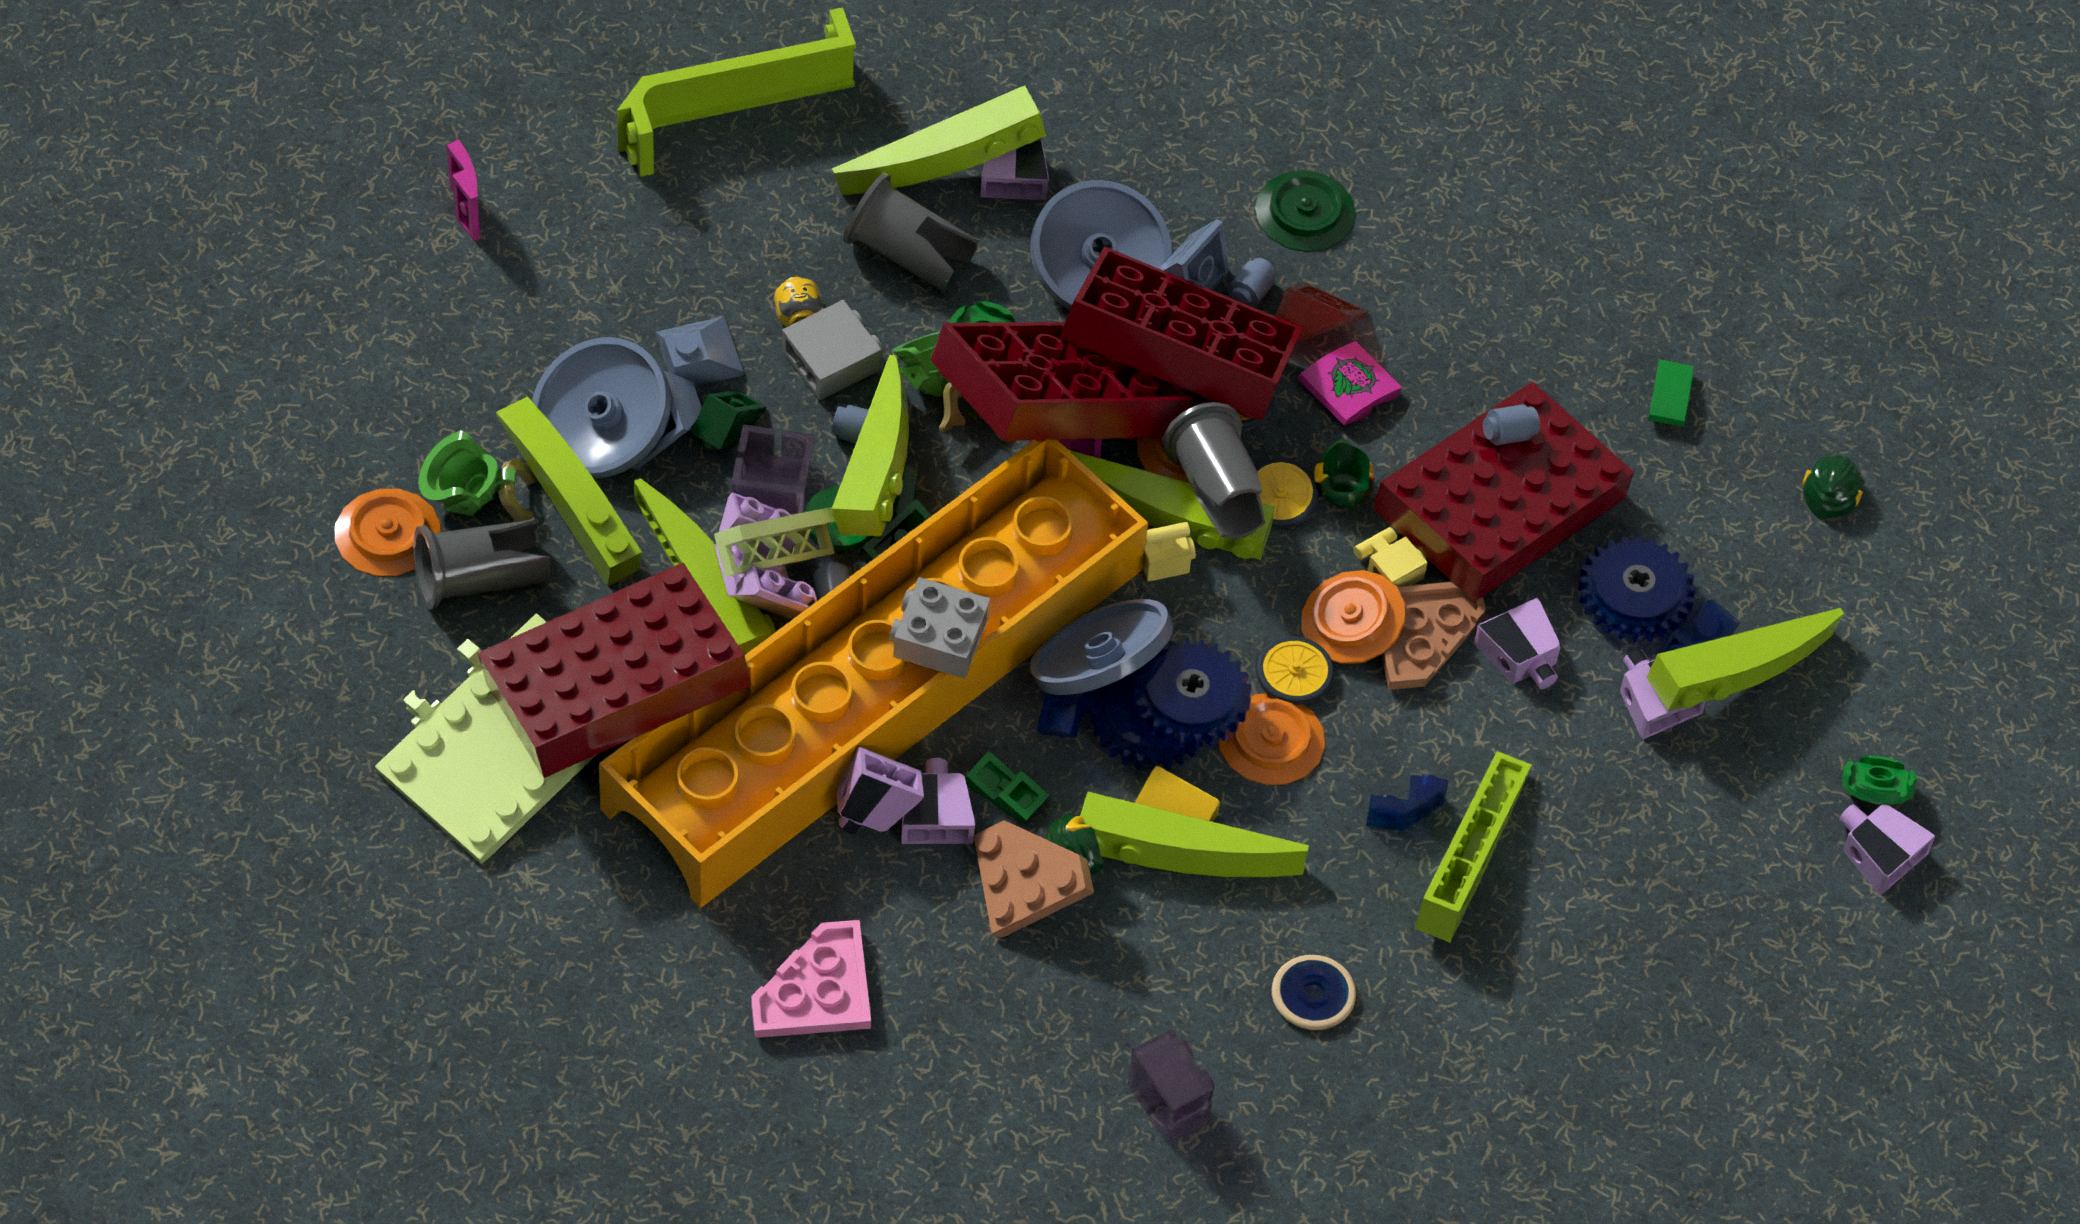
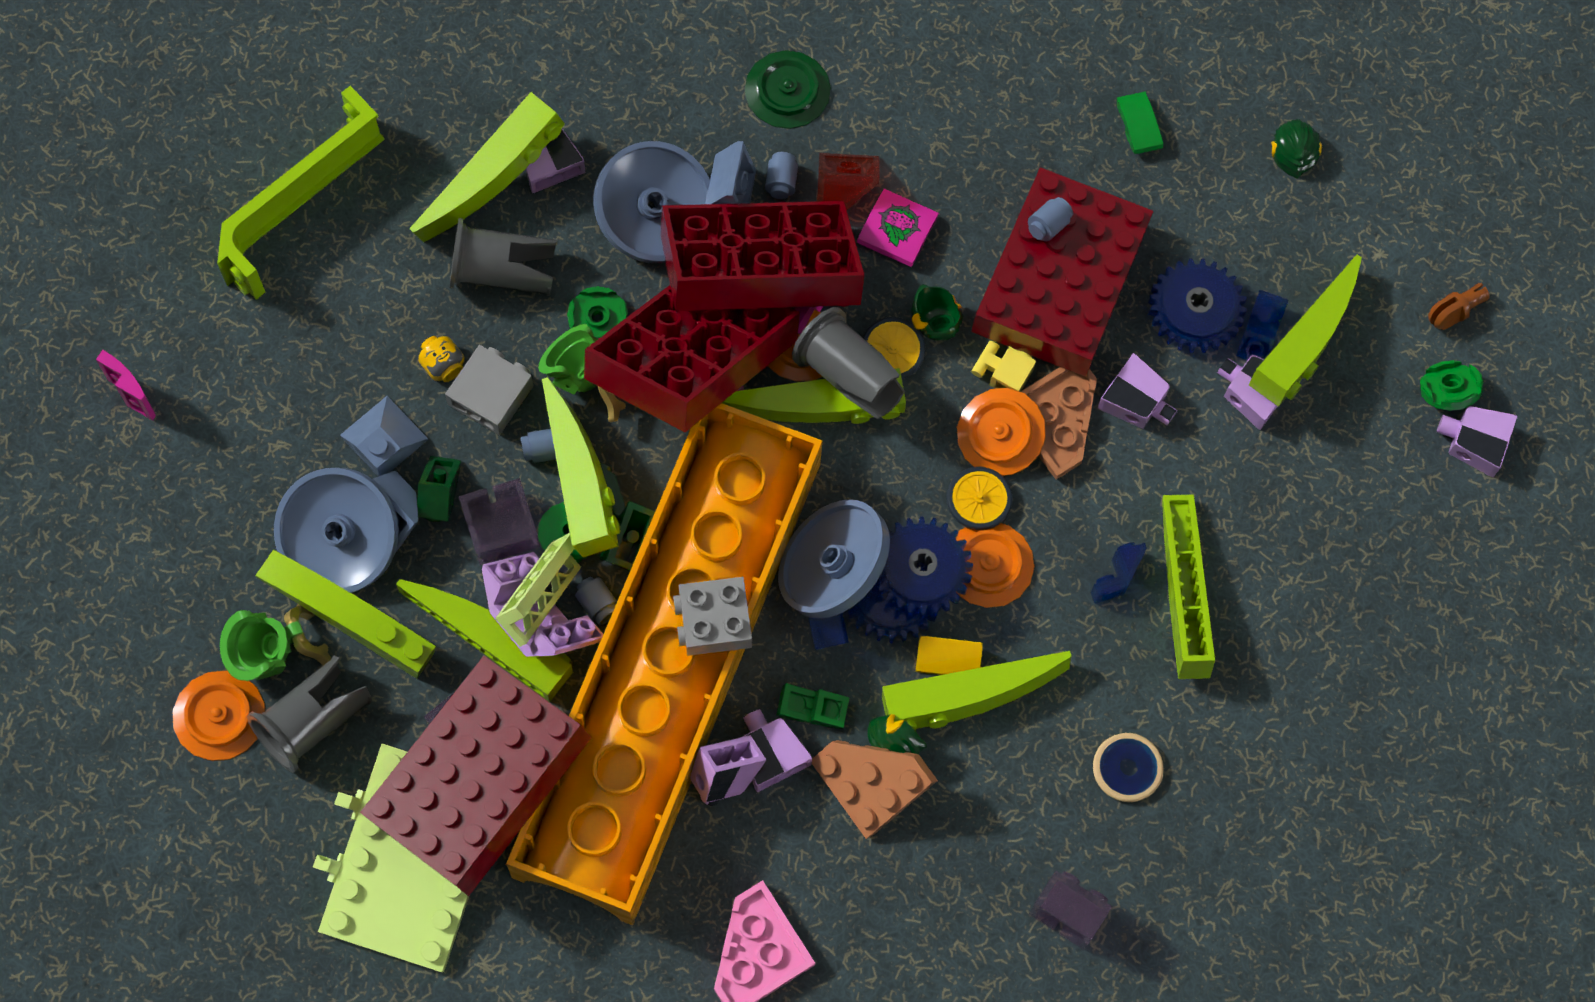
camera: 25 degrees left, 15 degrees up
light yellow brick [1143,522,1196,582] -> none
none -> dark orange arm [1428,283,1490,330]

